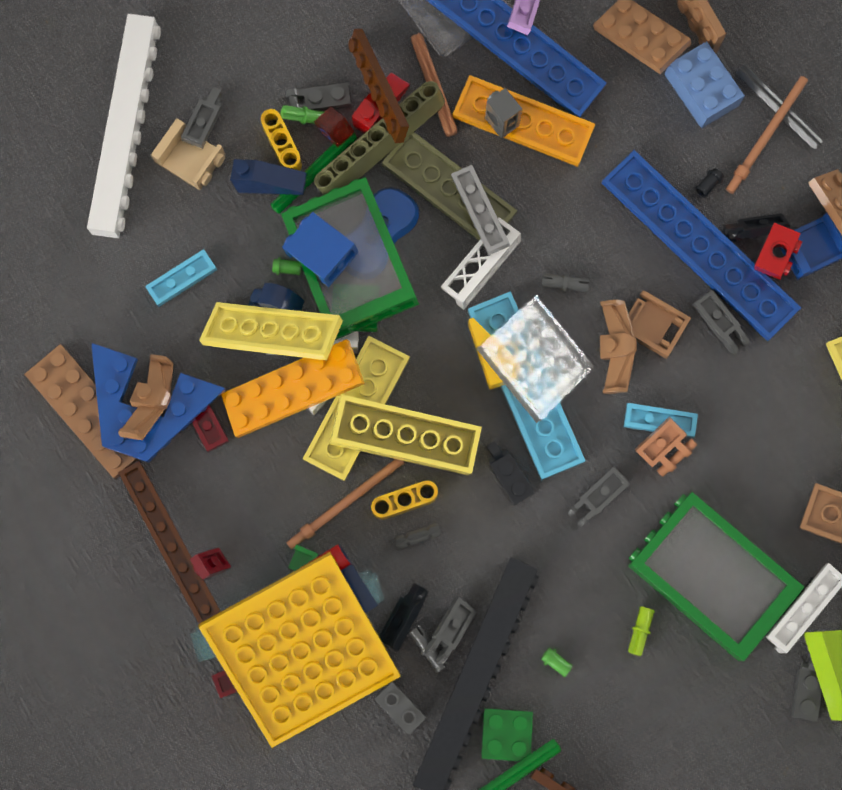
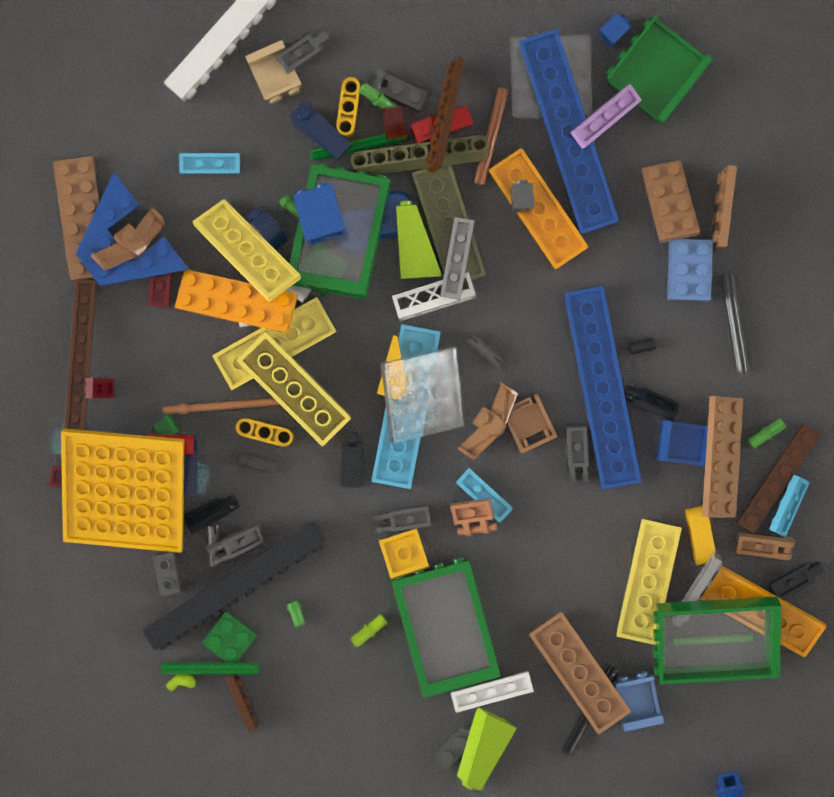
camera: 40 degrees right, 10 degrees up
nougat bar [726,76,808,194] -> none
red brick [754,223,803,280] -> none
none -> yellow plate [379,528,429,580]
none -> lime slope [396,200,441,279]

